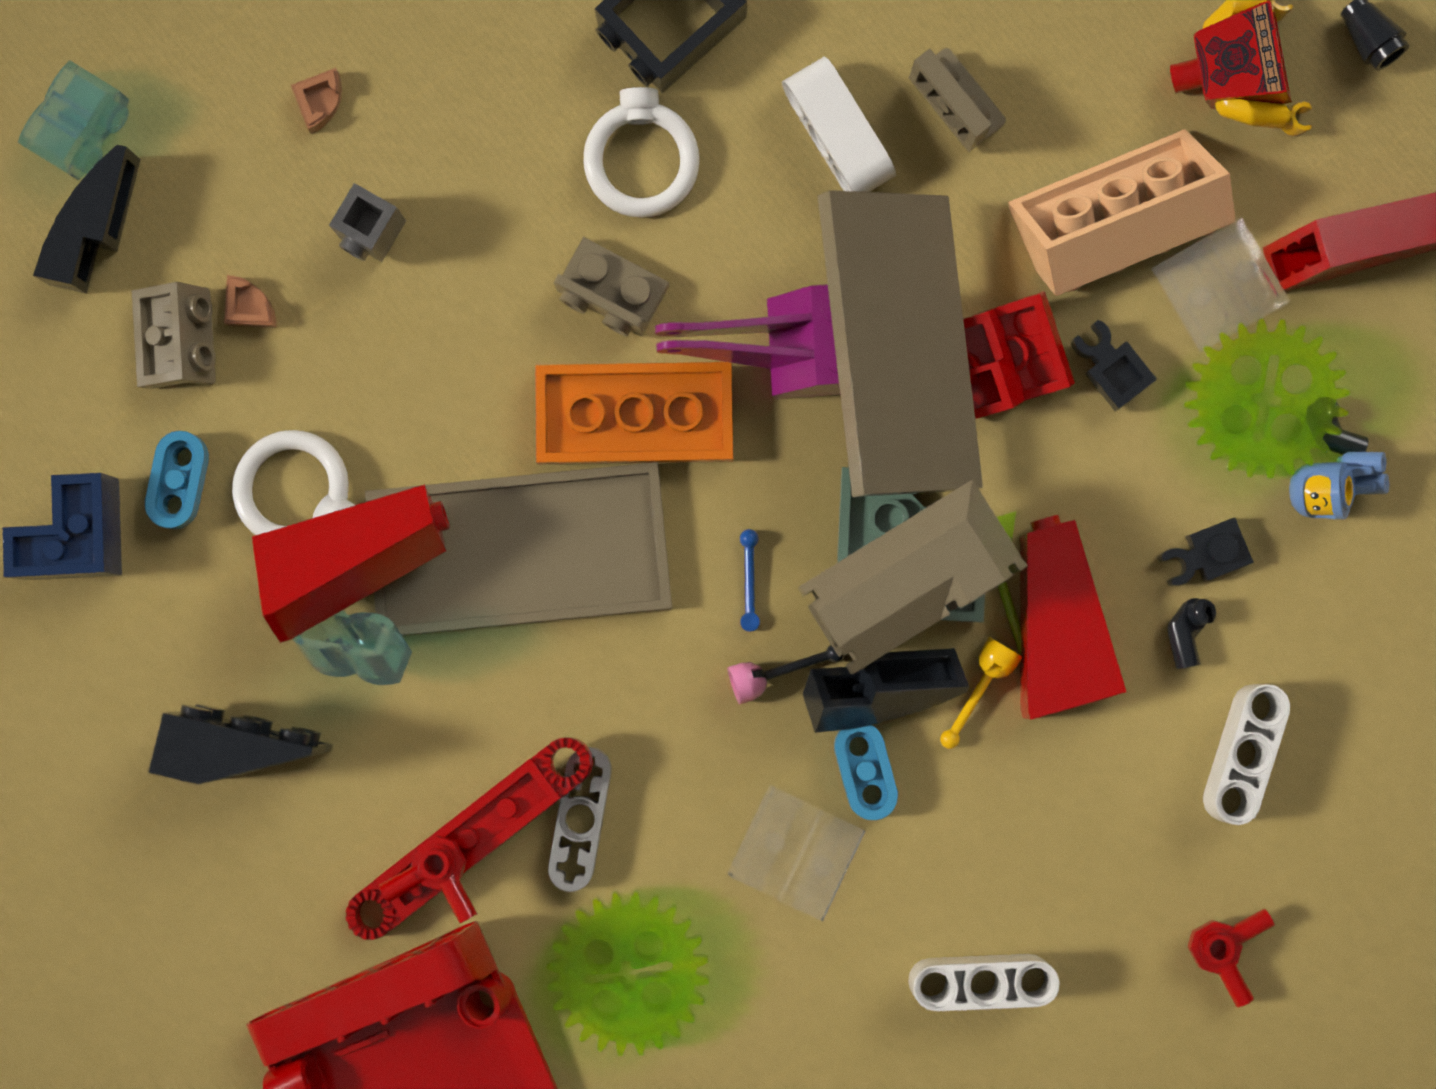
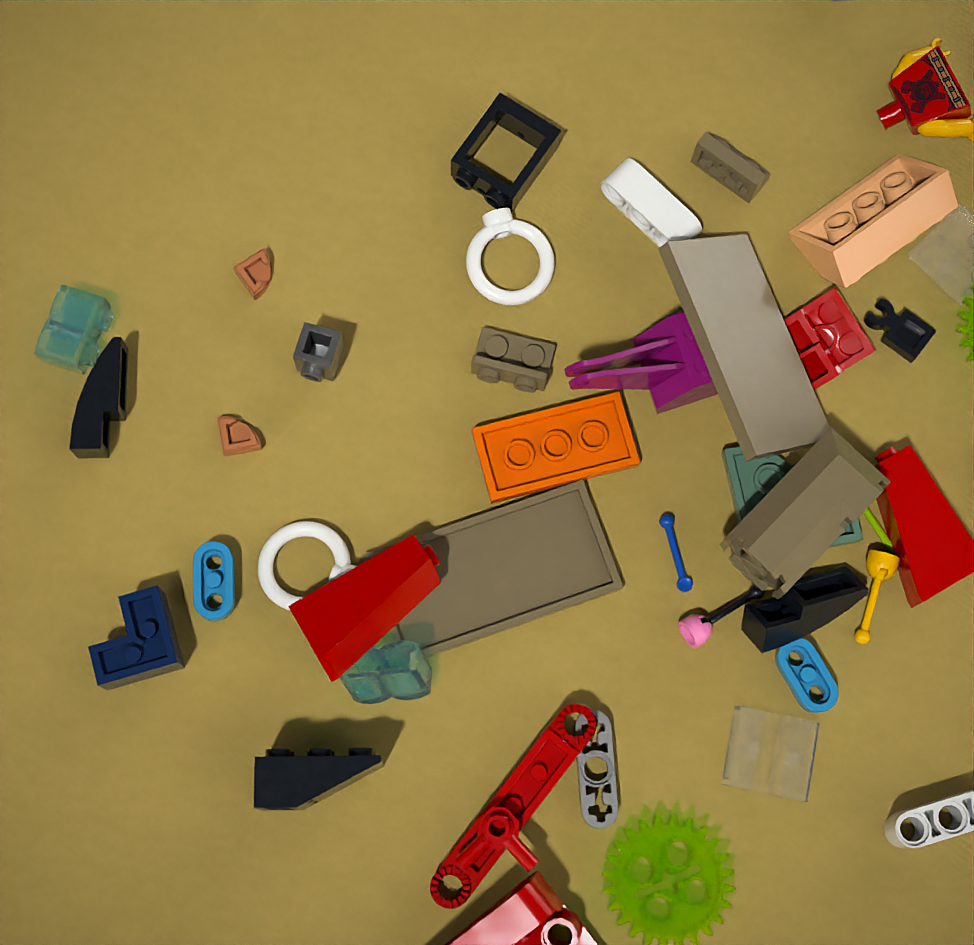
camera: 20 degrees left, 10 degrees down
dark tan bracket [132,282,216,389] -> none

